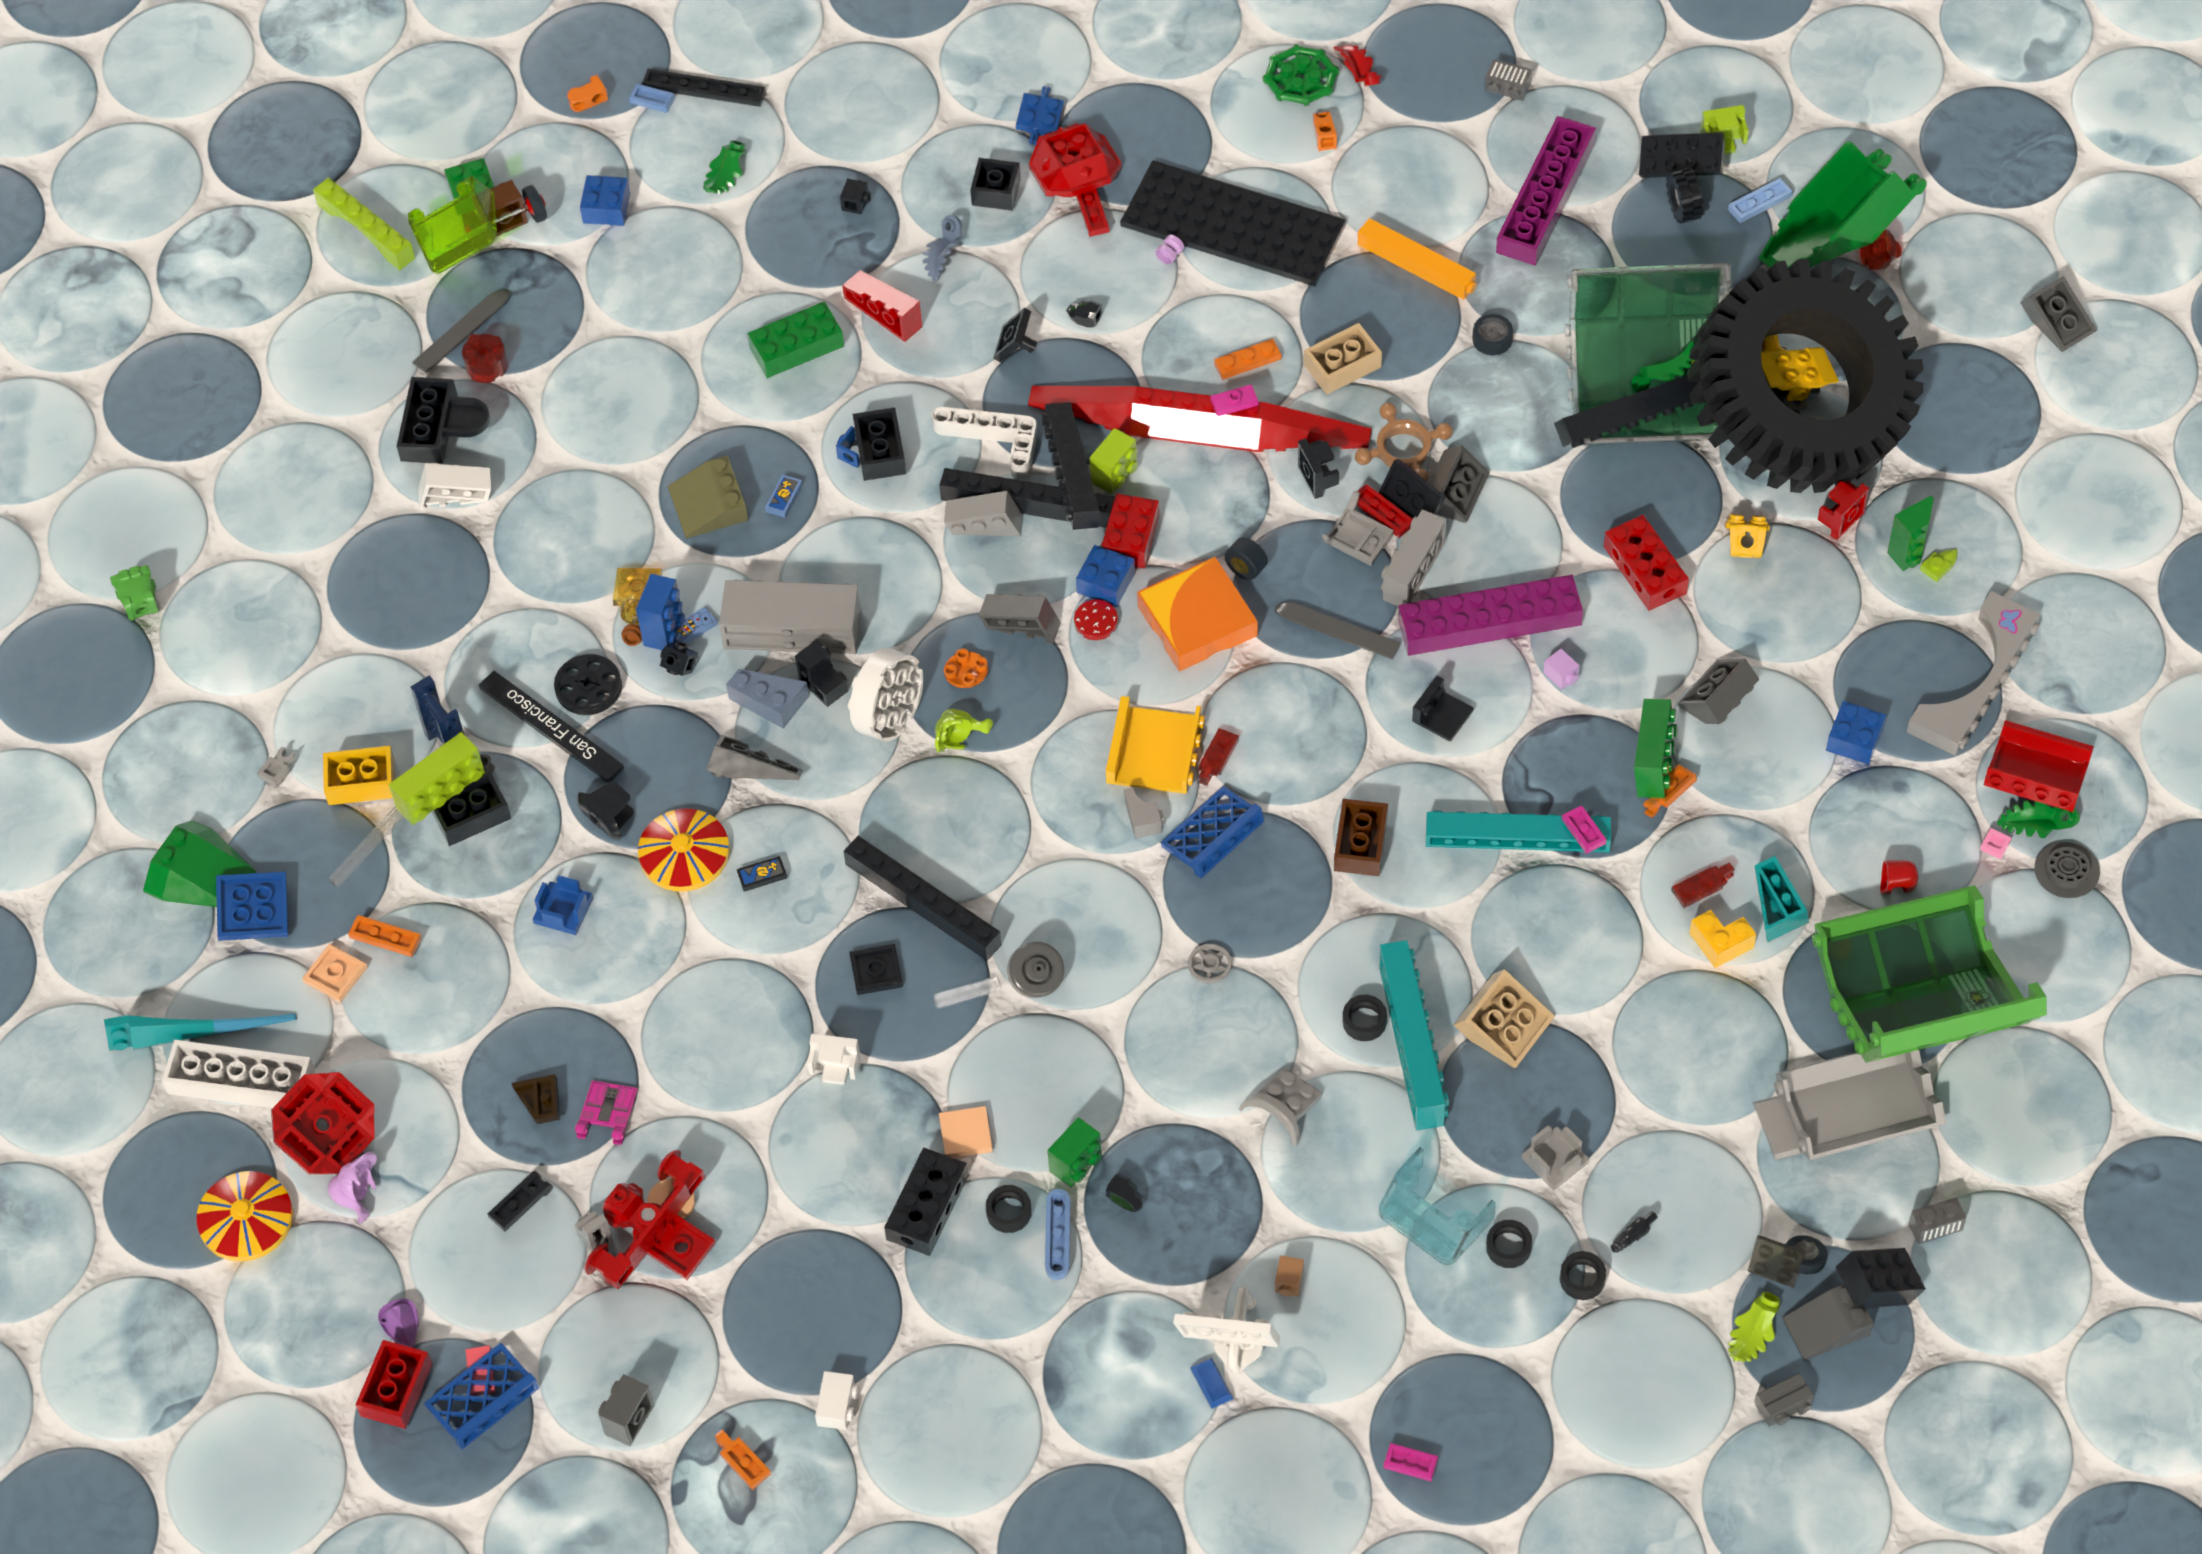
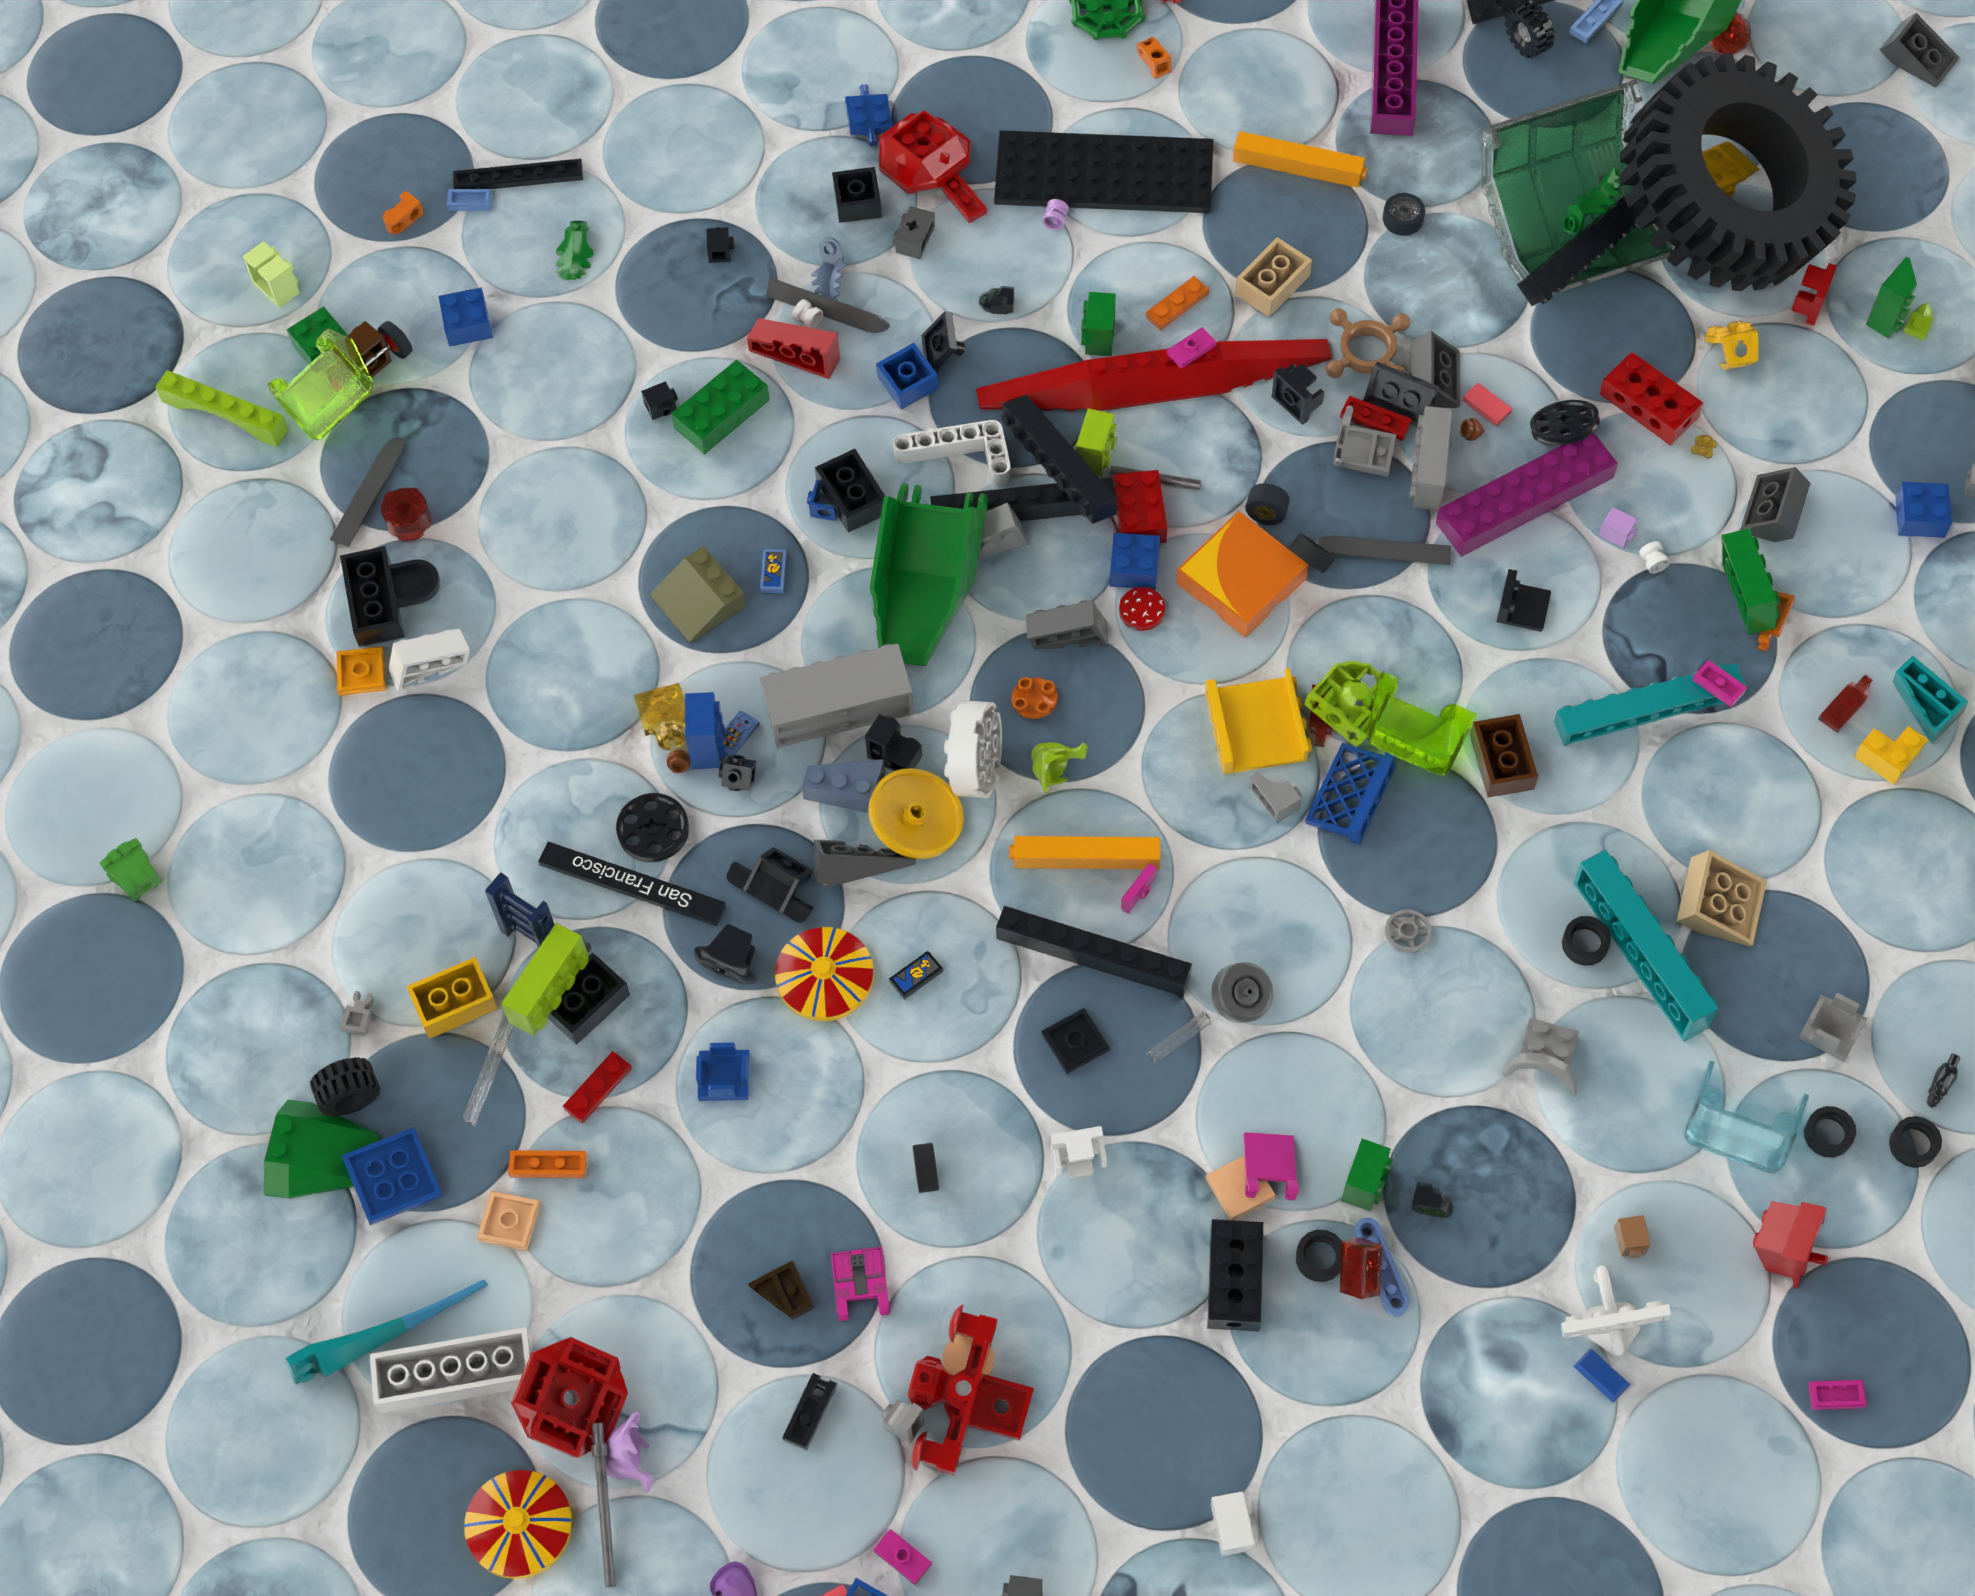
camera: 20 degrees left, 5 degrees up
none -> yellowish green piece [243,241,300,308]
none -> black tyre [310,1057,380,1117]
none -> light orange tile [336,646,386,696]
none -> red plate [563,1051,632,1124]
none -> flat silver bar [591,1423,616,1588]
none -> black brick [641,381,678,420]
none -> black plate [726,847,814,923]
none -> dark grey piece [766,277,890,333]
none -> white wheel [792,299,823,328]
none -> yellow dish [868,768,964,859]
none -> green windscreen [870,483,988,666]
none -> dark pink plate [873,1529,932,1585]
none -> blue brick [876,343,939,410]
none -> dark grey brick [893,206,935,259]
none -> black tyre [912,1143,939,1193]
none -> light orange brick [1009,836,1160,869]
none -> green brick [1081,292,1116,356]
none -> flat silver bar [1110,465,1201,489]
none -> dark pink plate [1121,864,1157,914]
none -> dark pink flag [1243,1132,1299,1200]
none -> black tyre [1289,533,1335,573]
none -> lime connector [1304,660,1392,747]
none -> clear red brick [1340,1238,1382,1299]
none -> clear neon green windscreen [1367,671,1476,775]
none -> dark orange plate [1460,418,1485,441]
none -> coral tile [1462,383,1512,426]
none -> black wedge [1530,400,1600,445]
none -> white wheel [1639,541,1670,574]
none -> clear yellow plate [1691,435,1717,459]
none -> red piece [1753,1201,1828,1288]

